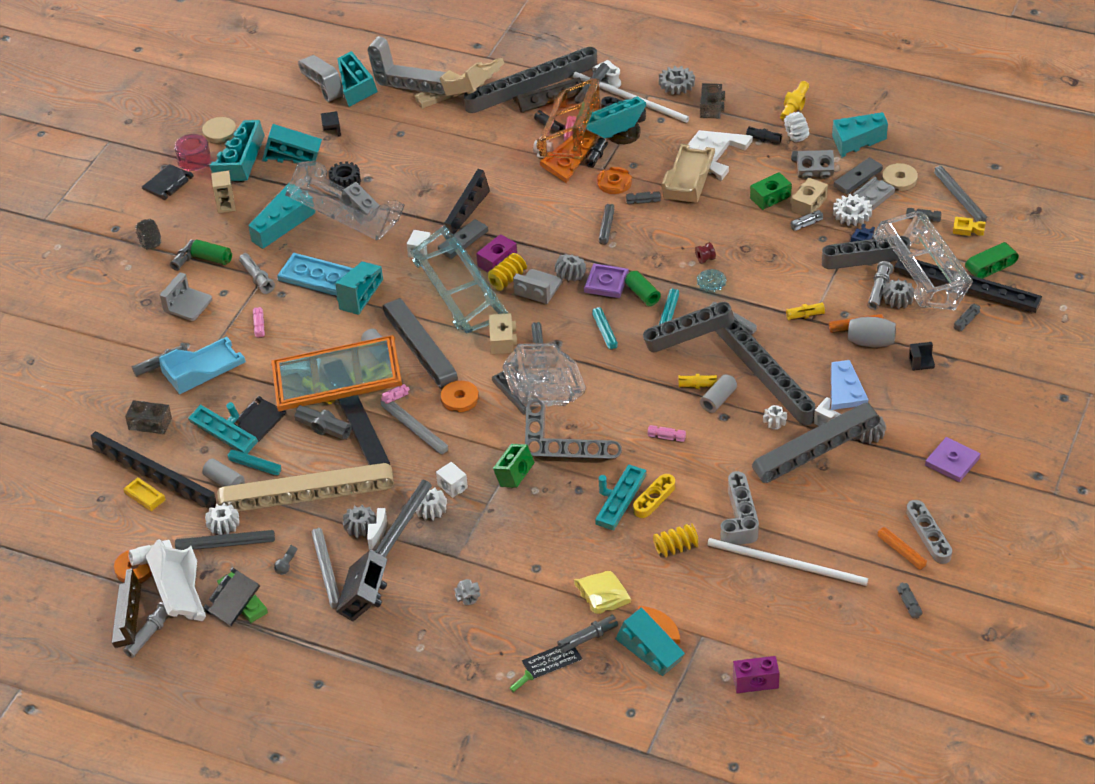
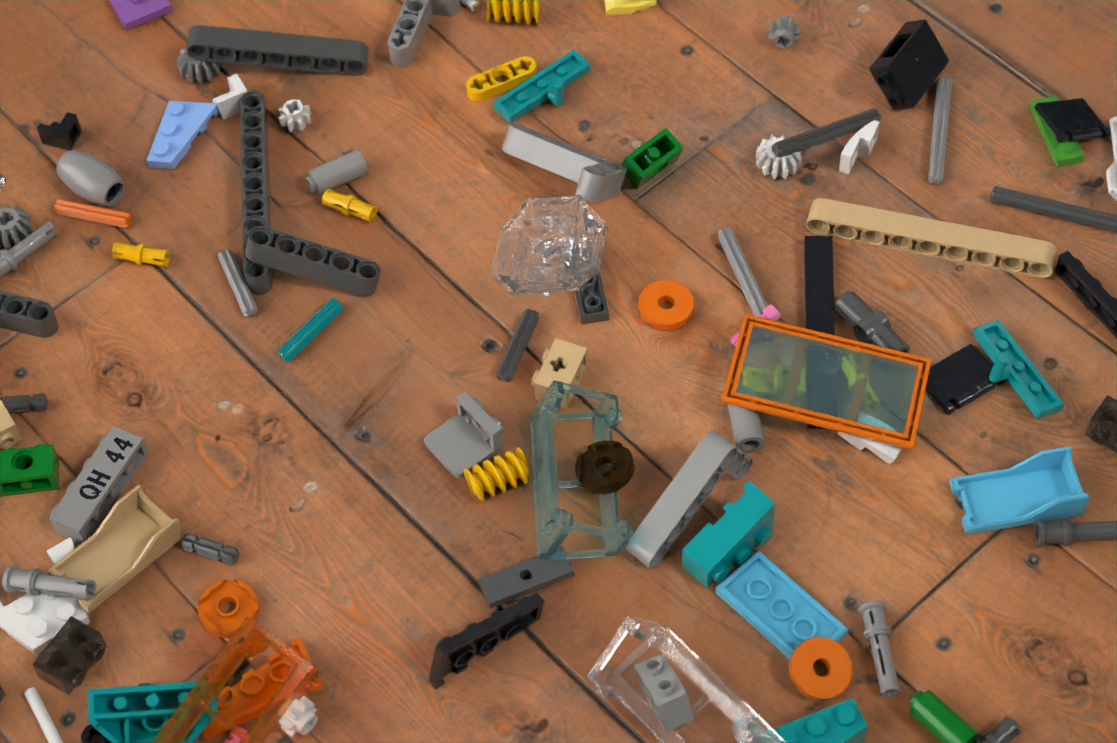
camera: 155 degrees left, 10 degrees up
light grey bracket [160,272,212,321] -> none
light grey brick [202,458,245,487] -> none
white gear [205,502,240,535] -> none
teal axle [228,449,282,476] -> none
bright pink axle [253,307,265,338] -> none
dark grey arm [274,545,298,575] -> none
light grey gear [343,504,377,538] -> none
dark grey beam [383,298,458,388] -> none
white panel [407,230,430,260] -> none
white brick [436,462,468,498] -> none
magenta brick [476,234,517,272] -> none
light grey gear [555,254,586,282] -> none
medium lavender plate [584,263,629,298] -> none
teal axle [592,307,618,350] -> none
dark grey axle [599,204,615,244] -> none
green brick [625,271,661,306] -> none
bright pink axle [648,425,686,442] -> none
dark red wheel [695,242,716,264] -> none
clear light blue gear [697,269,726,292] -> none
none -> light grey pin [2,565,96,600]
none -> clear smoke brick [32,616,107,695]
none -> light grey brick [49,426,149,544]
none -> dark brown tile [575,440,635,494]
none -> light grey beam [626,430,753,568]
none -> orange tile [789,637,852,701]

